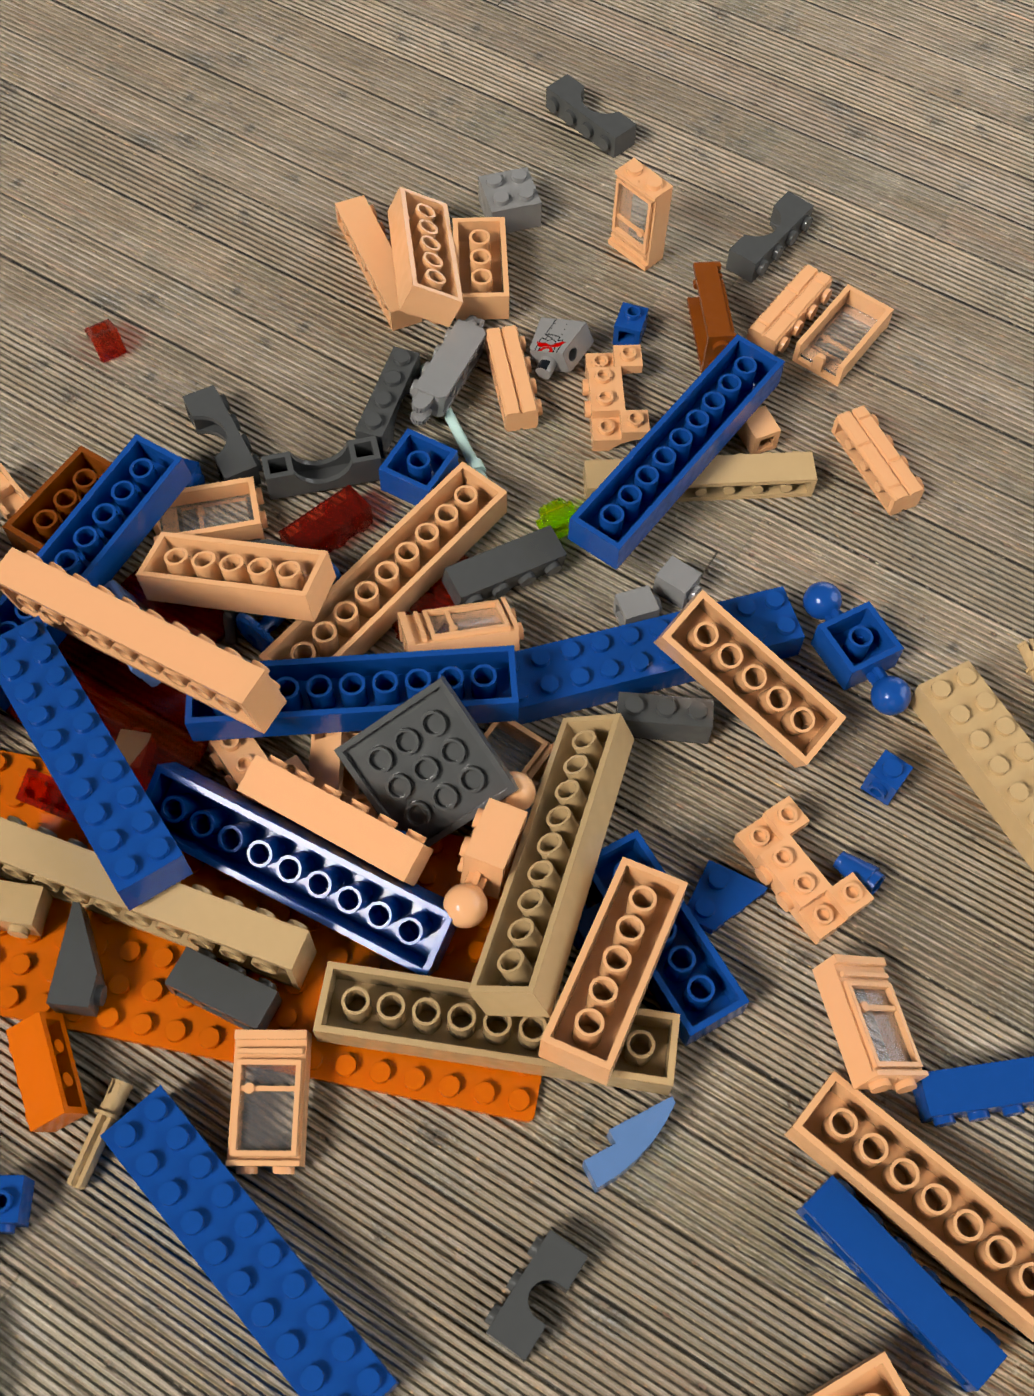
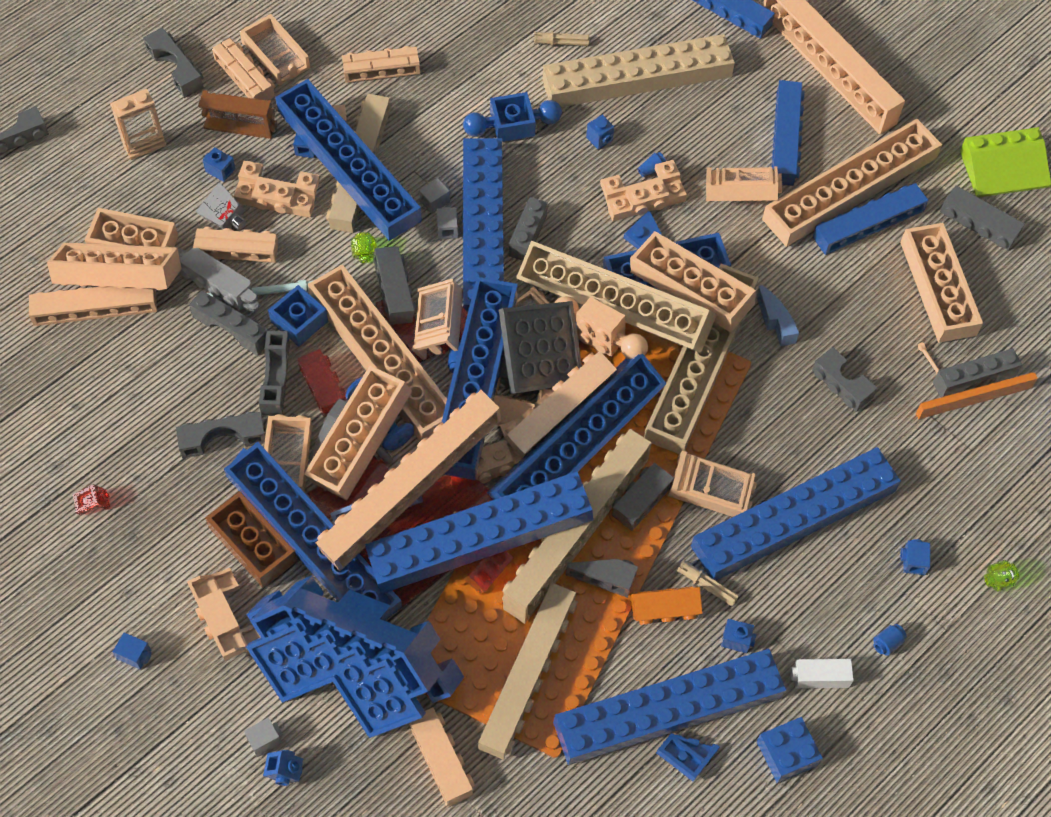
camera: 75 degrees left, 0 degrees up
light grey brick [478,167,542,233] -> none
light nougat brick [654,589,847,768] -> none

